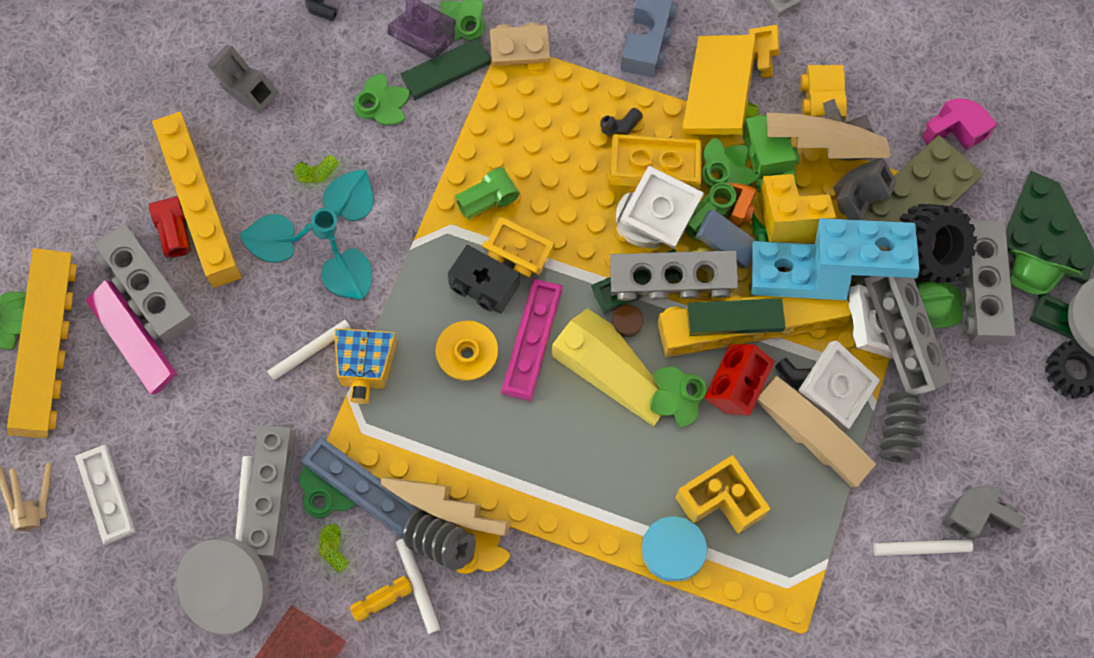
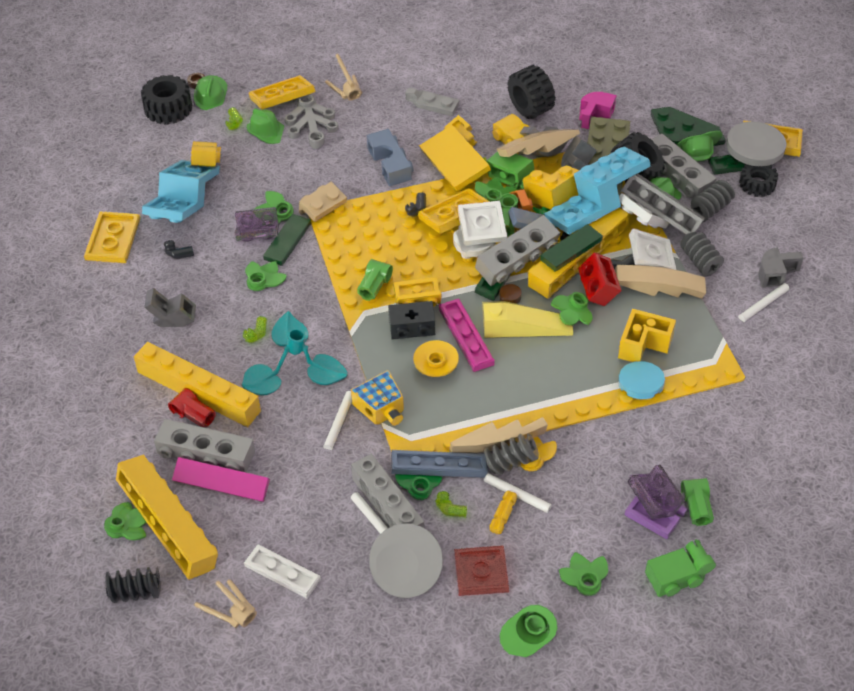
camera: 35 degrees left, 20 degrees down
none -> black tyre [507,65,556,119]
none -> dark grey piece [691,180,735,222]

